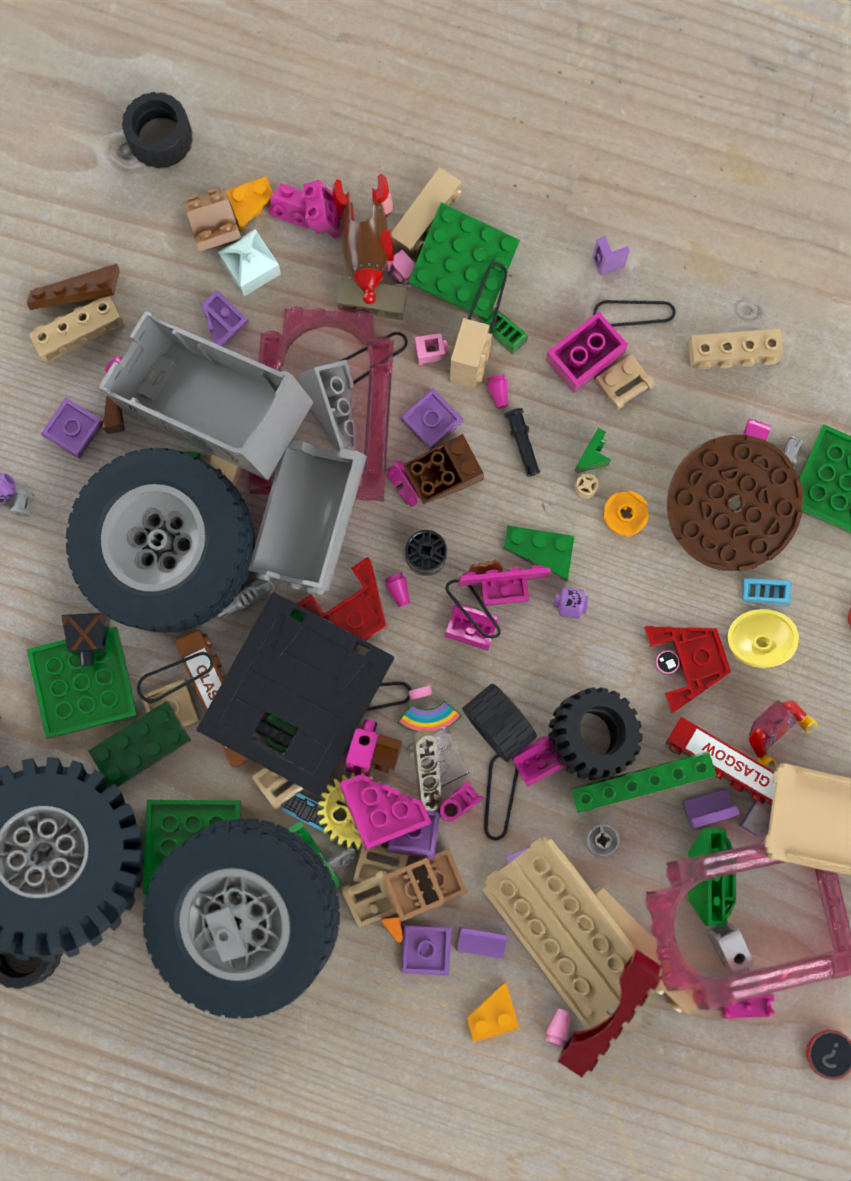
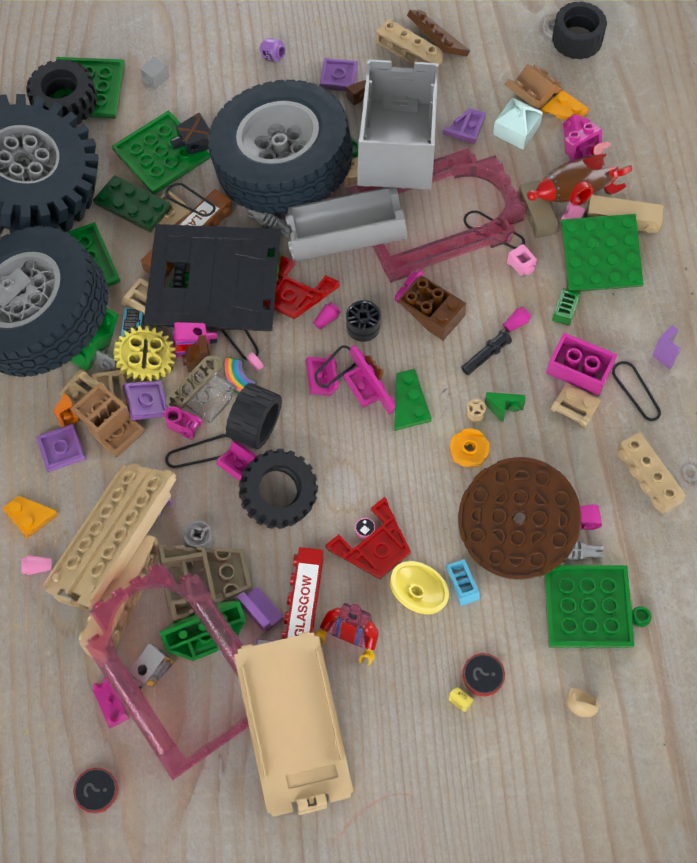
camera: 65 degrees right, 15 degrees down
light grey bush [9,489,35,517] -> none
light grey wedge [298,360,358,452] -> none
dark pink plate [338,774,431,850] -> none
medium lavender tile [400,389,463,450] -> none
tan brick [450,318,492,389] -> none
medium lavender panel [457,927,508,959] -> none
black piece [468,262,508,334] -> none
medium lavender head [554,587,588,619] -> none
dark red arch [558,949,662,1078] -> none
green brick [571,751,716,813] -> none
none -> dark tan wedge [158,544,251,622]

